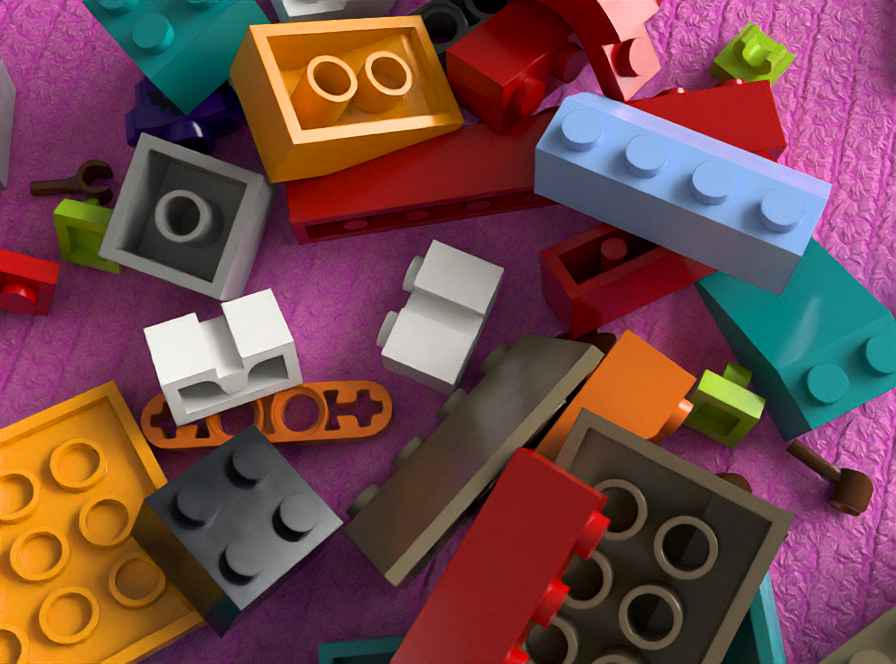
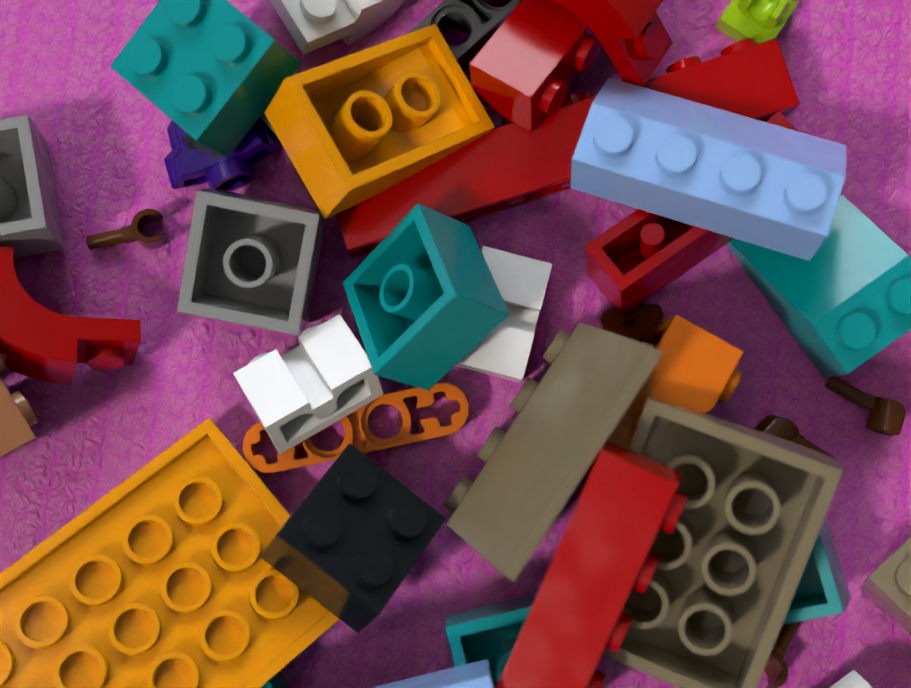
camera: 10 degrees left, 10 degrees up
lime tile [52,197,126,274] -> none
lime tile [682,360,766,449] -> none
none -> teal brick [343,203,510,390]

